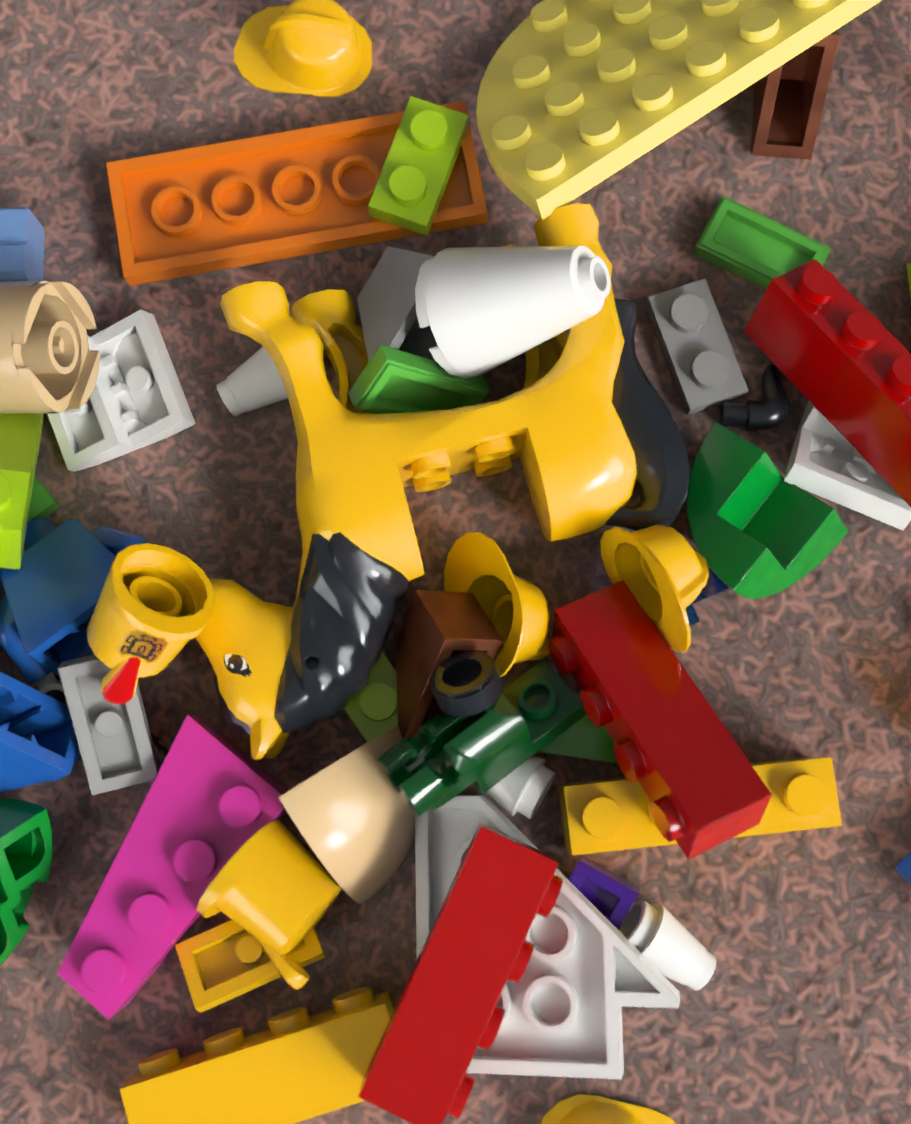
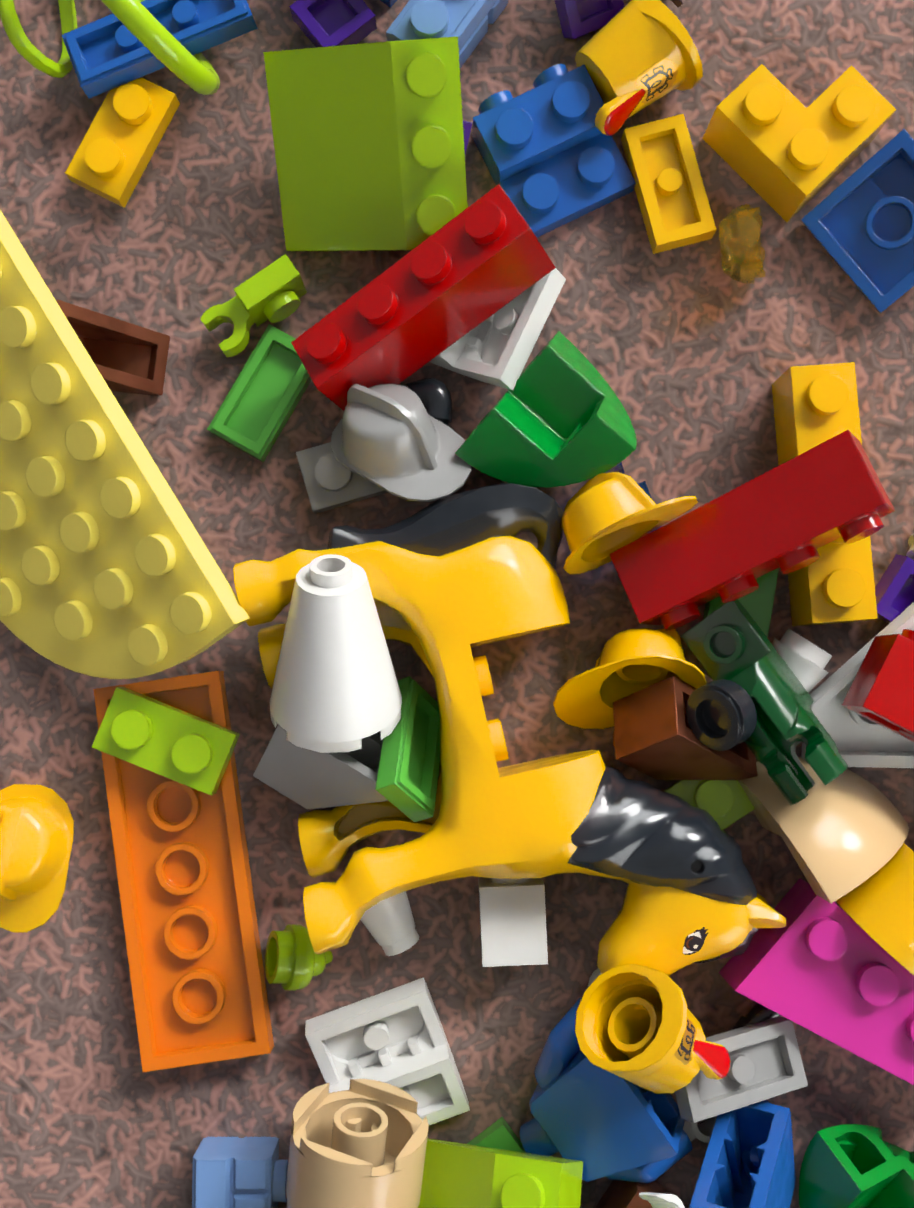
camera: 85 degrees left, 5 degrees up
none -> lime plate [200,254,307,357]
none -> lime plate [265,924,333,991]
none -> light grey piece [330,384,471,502]
none -> white brick [478,877,548,967]

